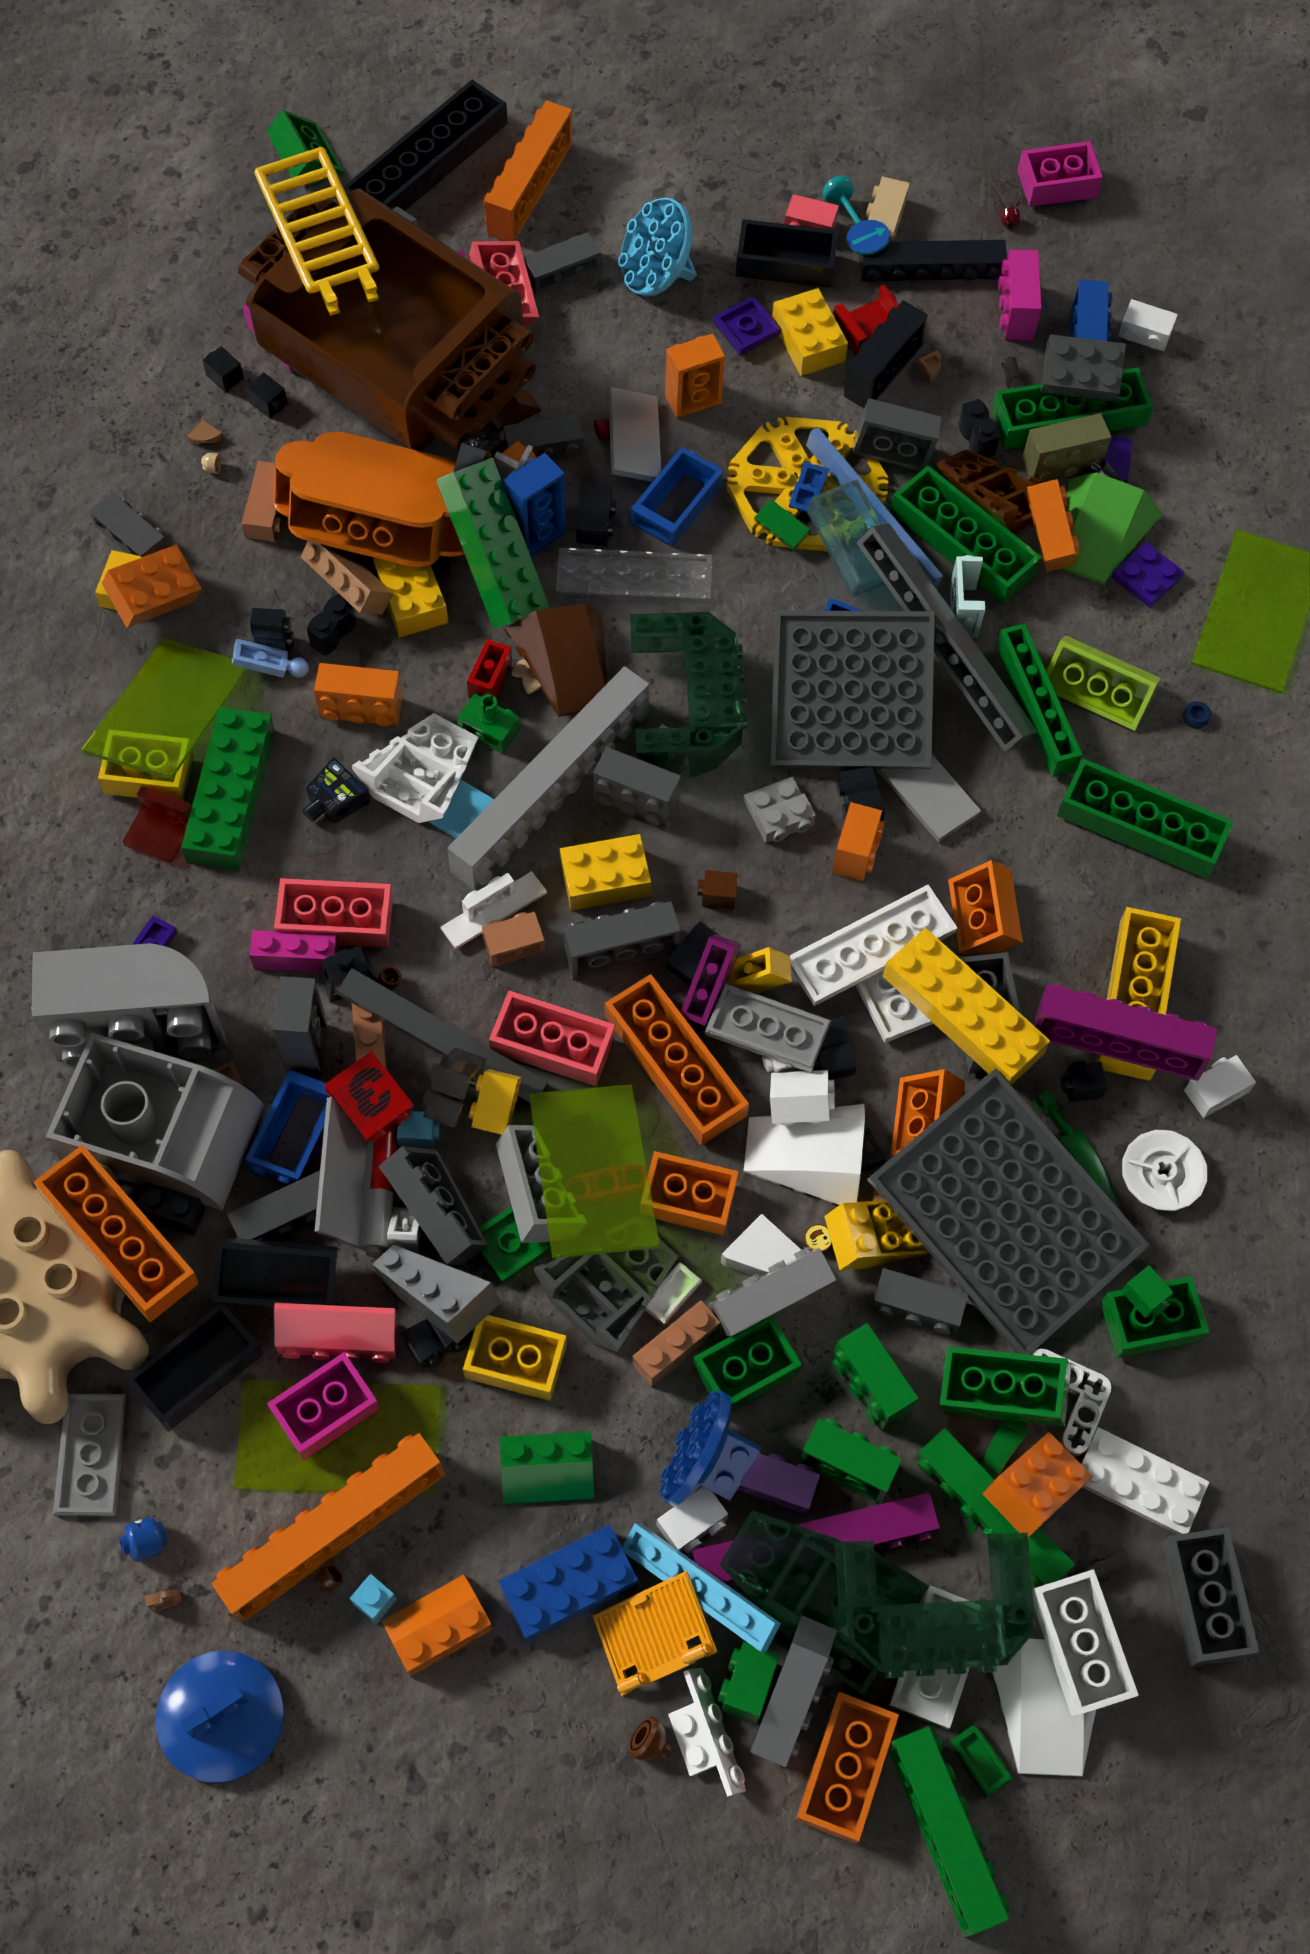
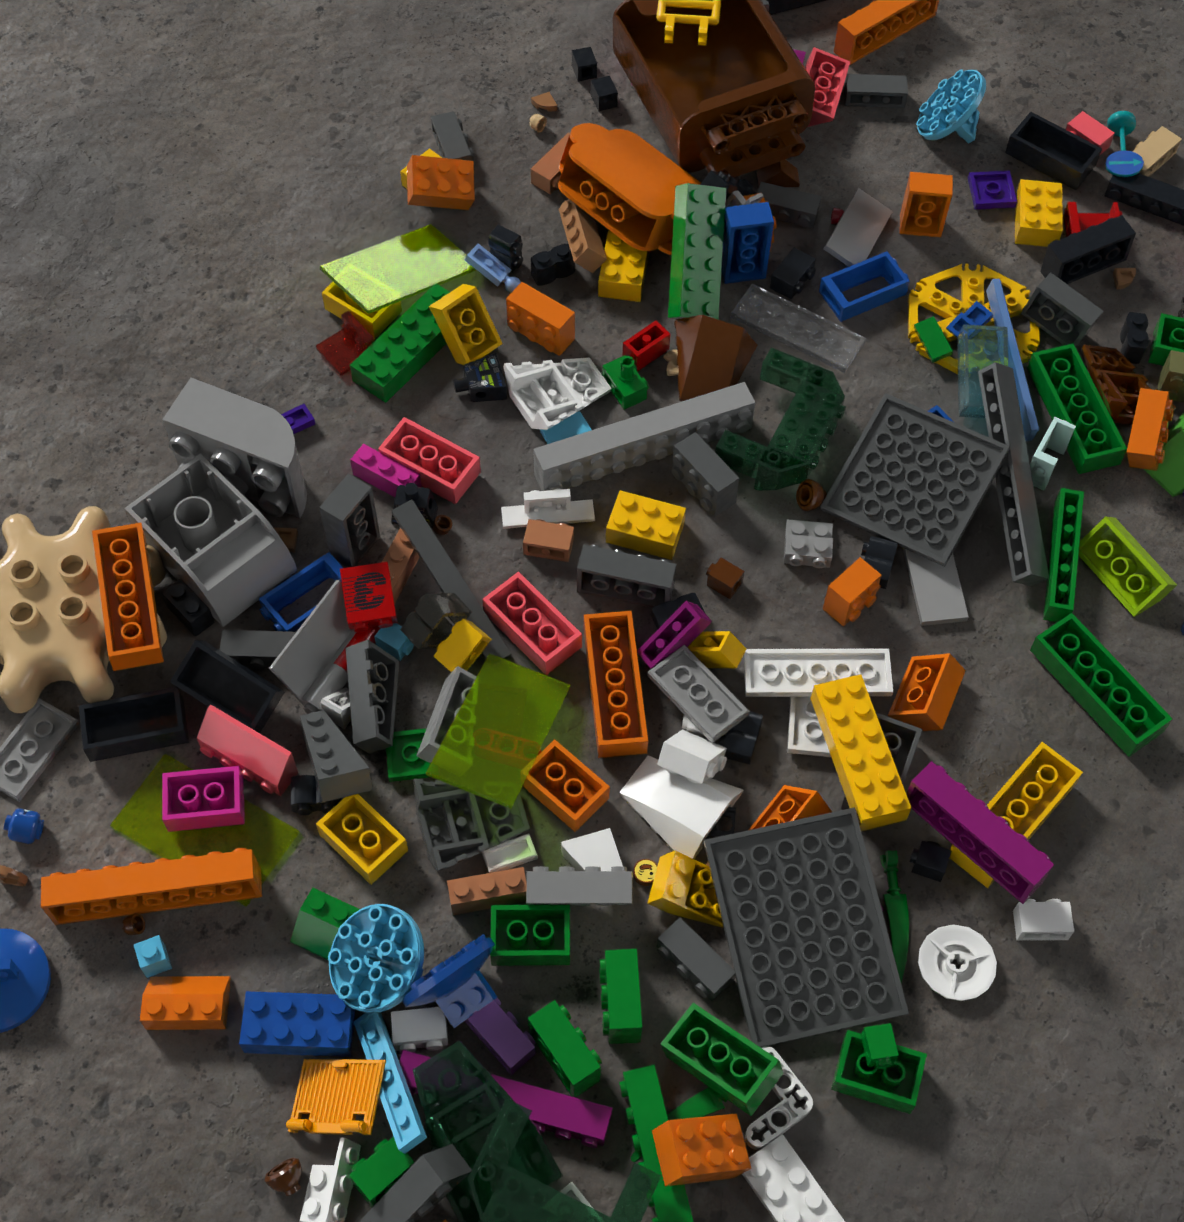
camera: 30 degrees right, 5 degrees down
none -> medium azure bracket [328,904,424,1013]
none -> yellow brick [429,284,503,365]
none -> reddish brown brick [796,479,827,511]

